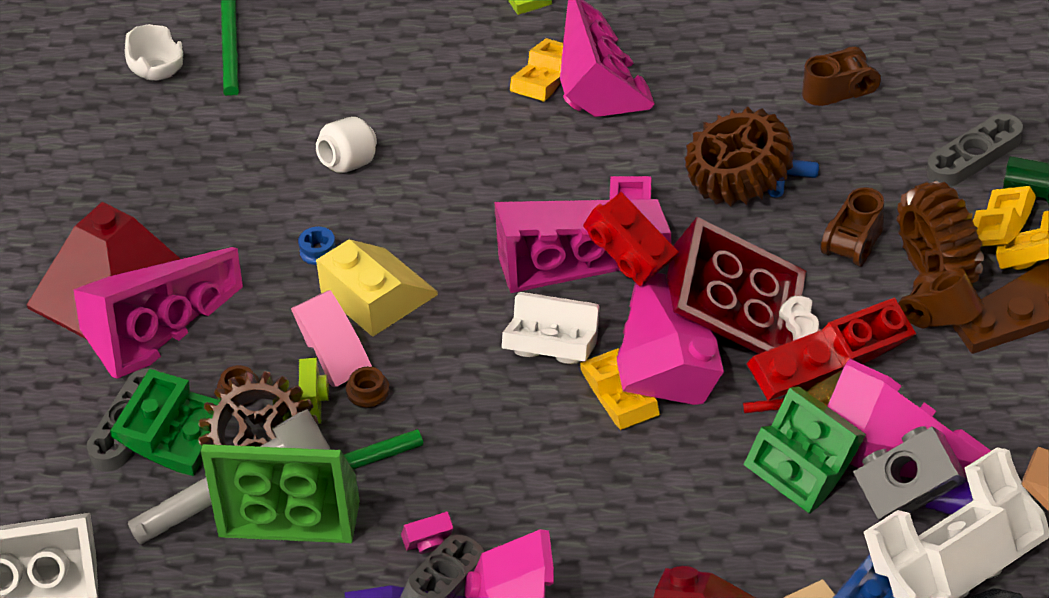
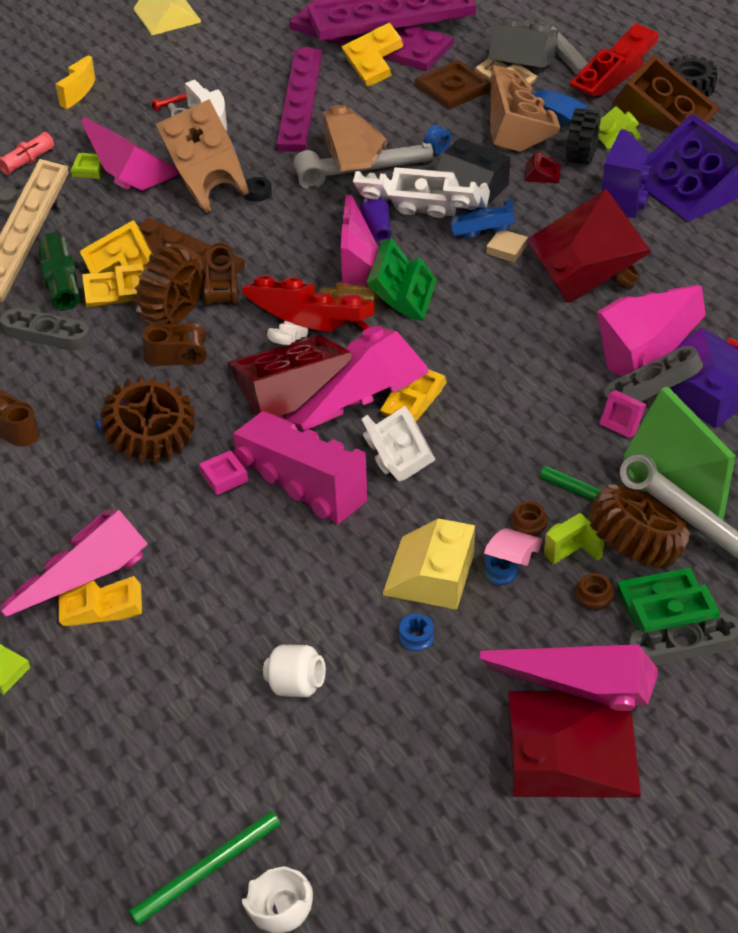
camera: 125 degrees left, 0 degrees up
red bracket [583,191,679,287] -> none
brick [853,426,968,521] -> none

